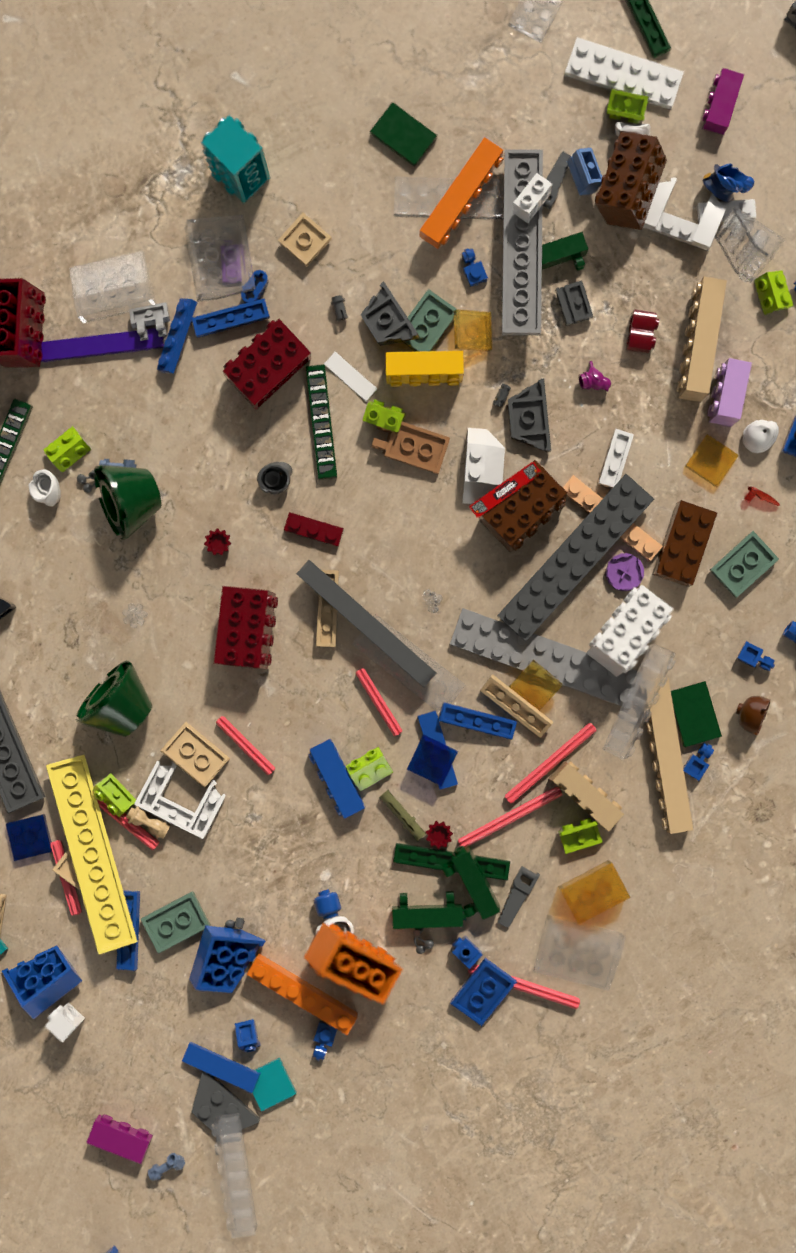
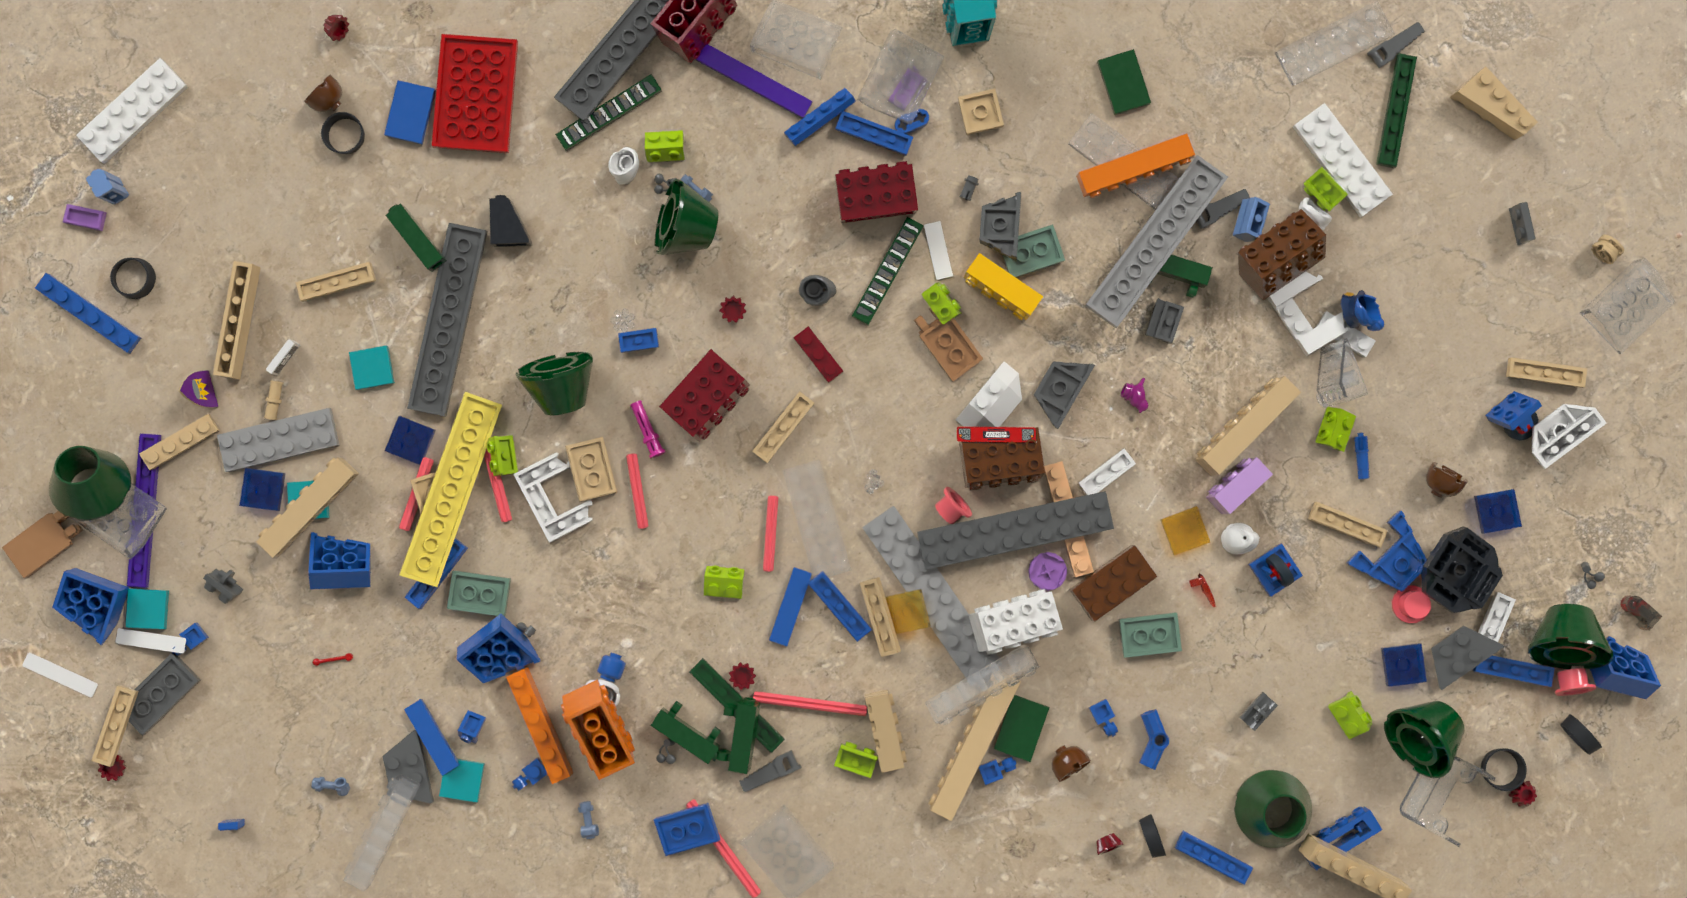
camera: 30 degrees right, 0 degrees up
white brick [45,1002,85,1042] -> none
magenta brick [86,1114,153,1164] -> none
tan piece [126,806,170,839] -> none
light grey plate [129,302,170,341] -> none
dark grey beam [296,560,437,687] -> none
blue brick [308,738,366,819] -> none
olive pin [379,789,426,841] -> none
clear blue plate [407,734,458,786] -> none
blue brick [452,936,483,969] -> none
clear yellow tile [454,309,492,351] -> none
blue plate [461,248,488,287] -> none
dark grey piece [493,384,511,408] -> none
coral axle [505,723,596,804] -> none
white brick [512,173,552,223] -> none
clear yellow brick [558,860,631,925] -> none
dark red brick [626,309,659,353] -> none
magenta brick [701,68,744,135] -> none
none -> red hinge [312,653,353,666]
none -> sand blue bar [578,801,599,839]
none -> blue plate [618,328,659,353]
none -> dark pink pin [630,400,666,459]
none -> coral piece [935,487,972,524]

